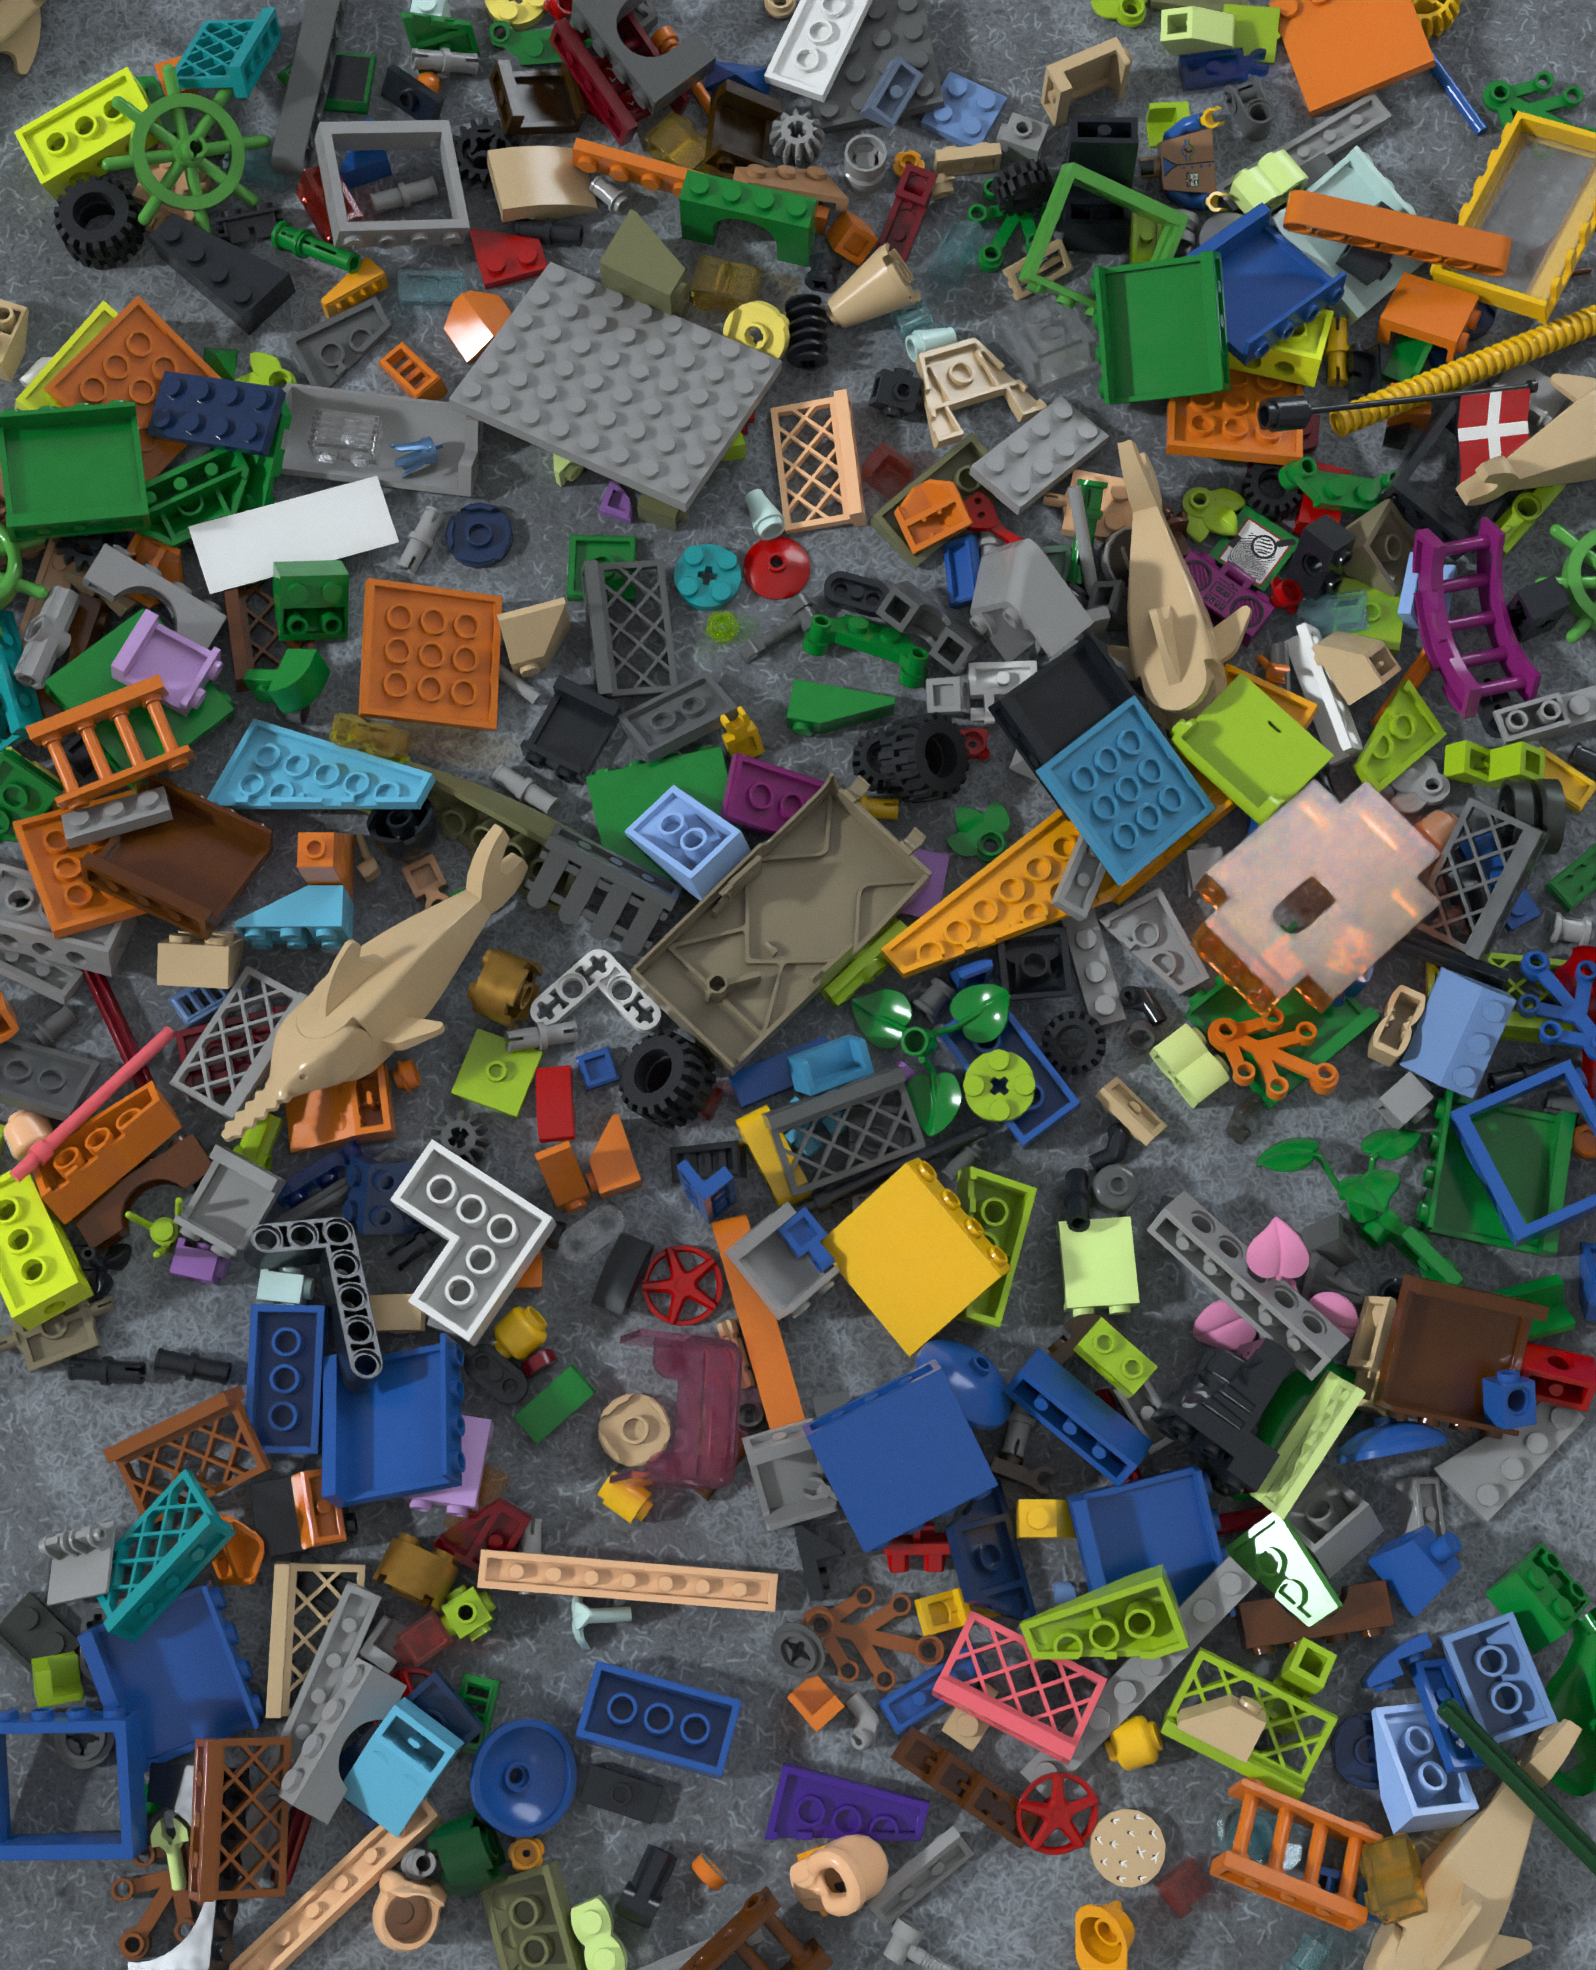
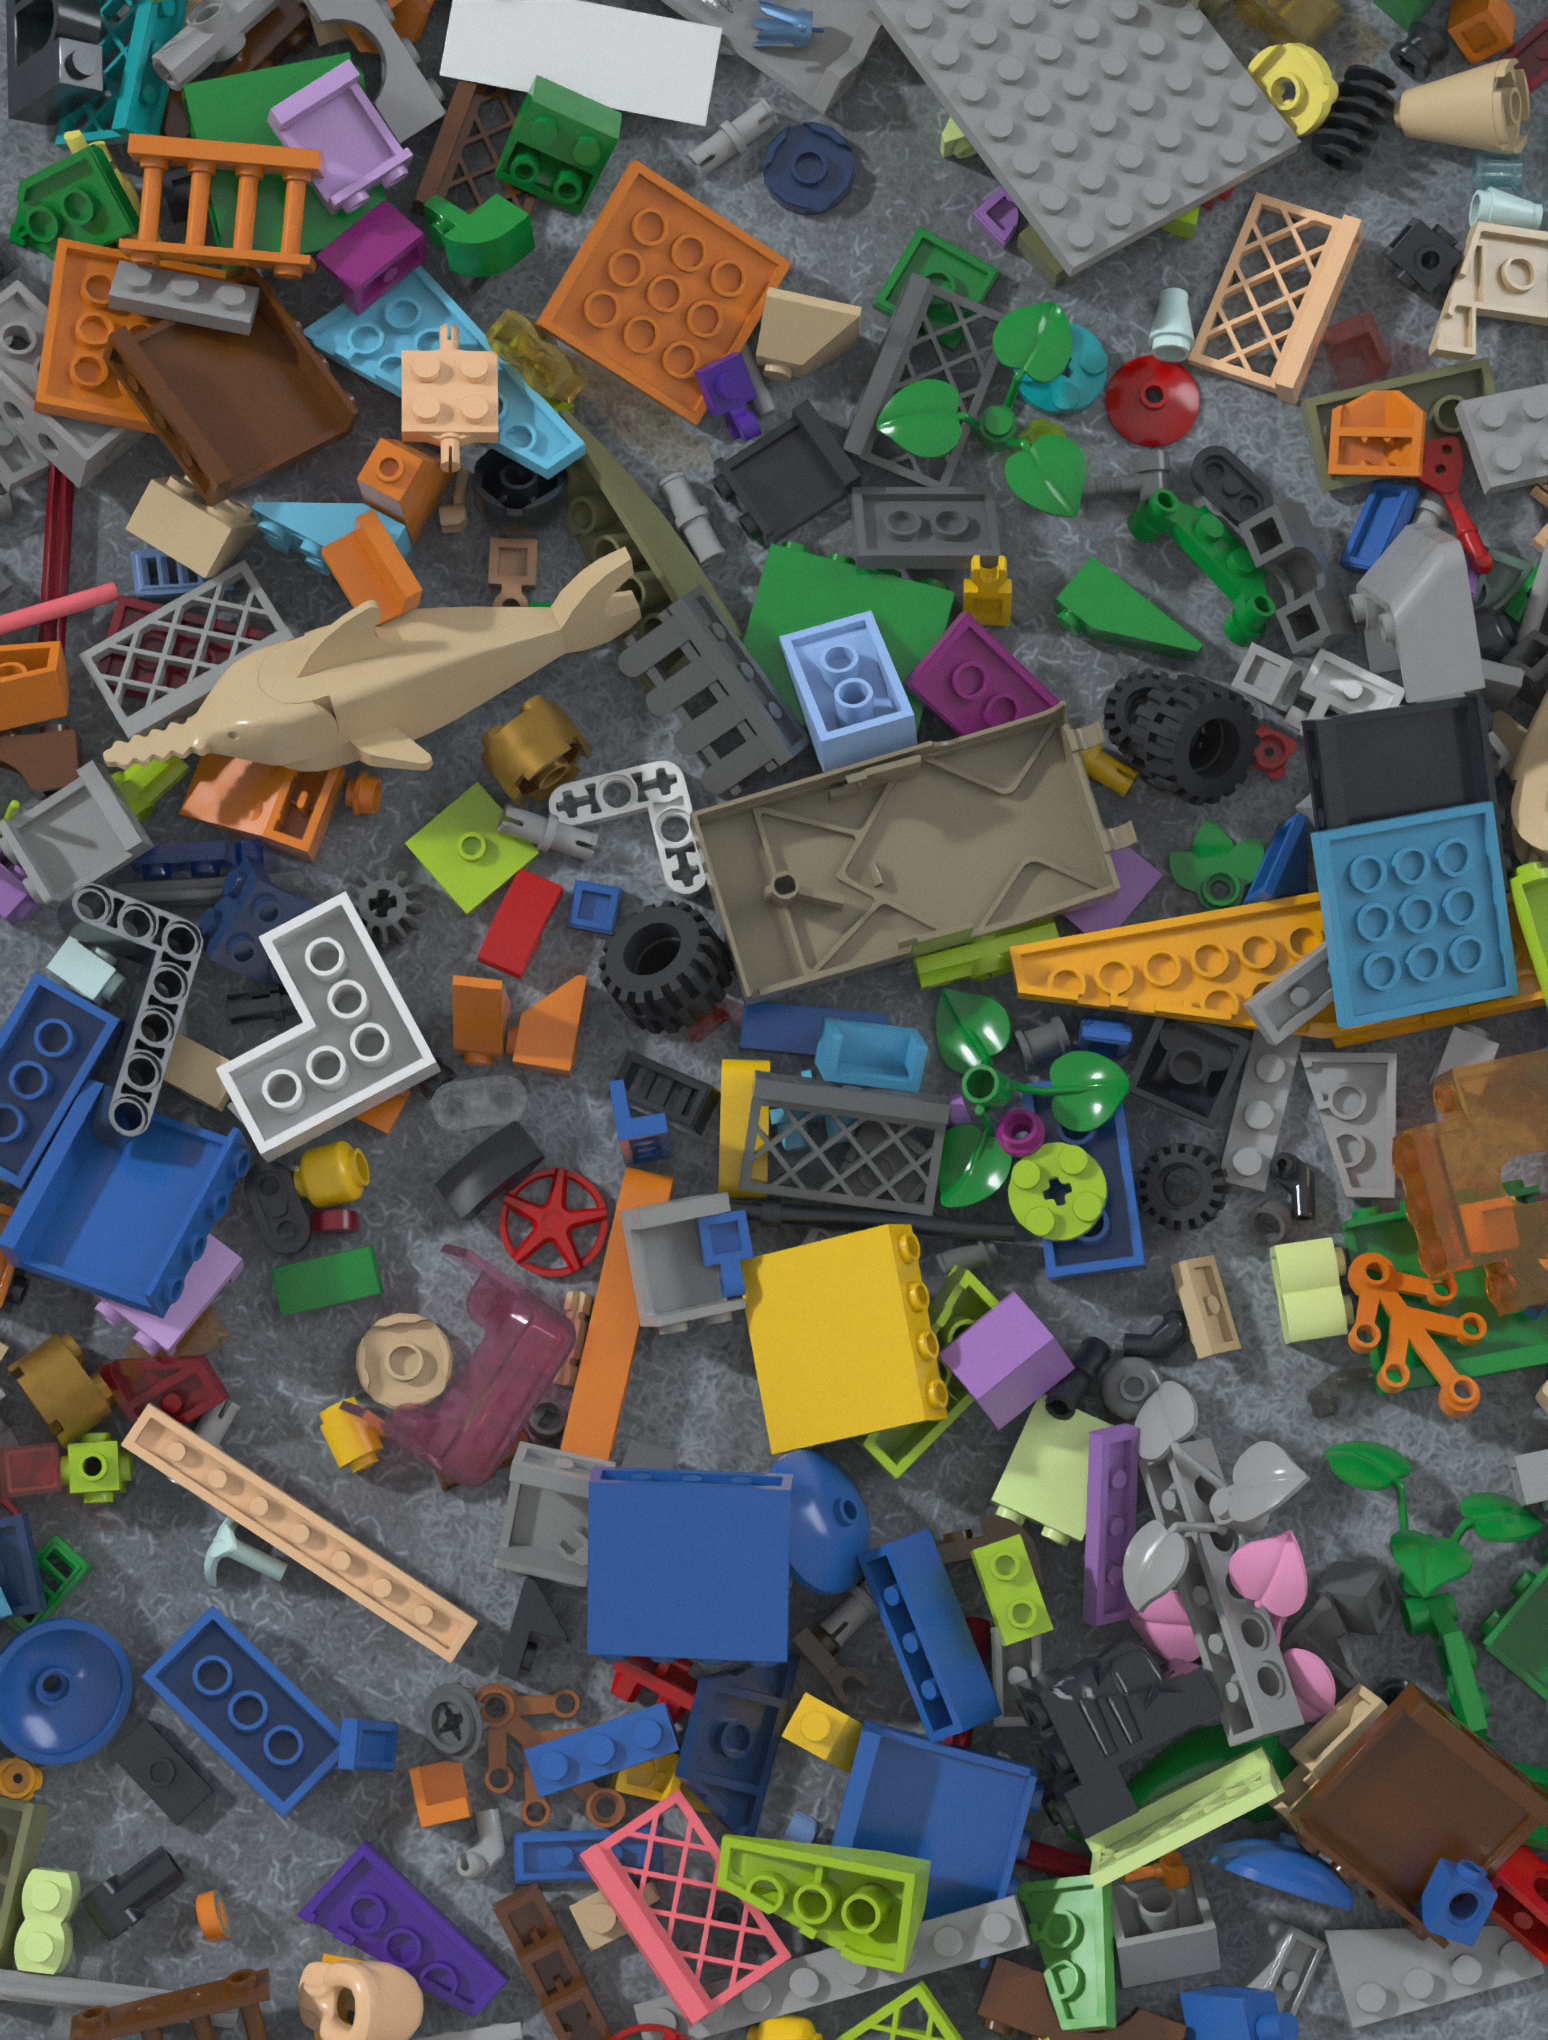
camera: 30 degrees right, 5 degrees up
none -> magenta panel [317,201,427,316]
none -> orange panel [321,509,423,627]
none -> blue tile [338,1718,399,1772]
none -> light nougat plate [401,324,499,472]
none -> blue plate [524,1702,681,1798]
none -> dark purple plate [693,352,761,442]
none -> green plant [876,301,1086,518]
none -> medium lavender slope [938,1291,1075,1430]
none -> magenta plate [996,1109,1046,1157]
none -> medium lavender plate [1083,1423,1139,1627]
none -> orange hand [1121,1850,1190,1890]
none -> light grey plant [1123,1381,1310,1613]
none -> blue slope [1243,812,1308,905]

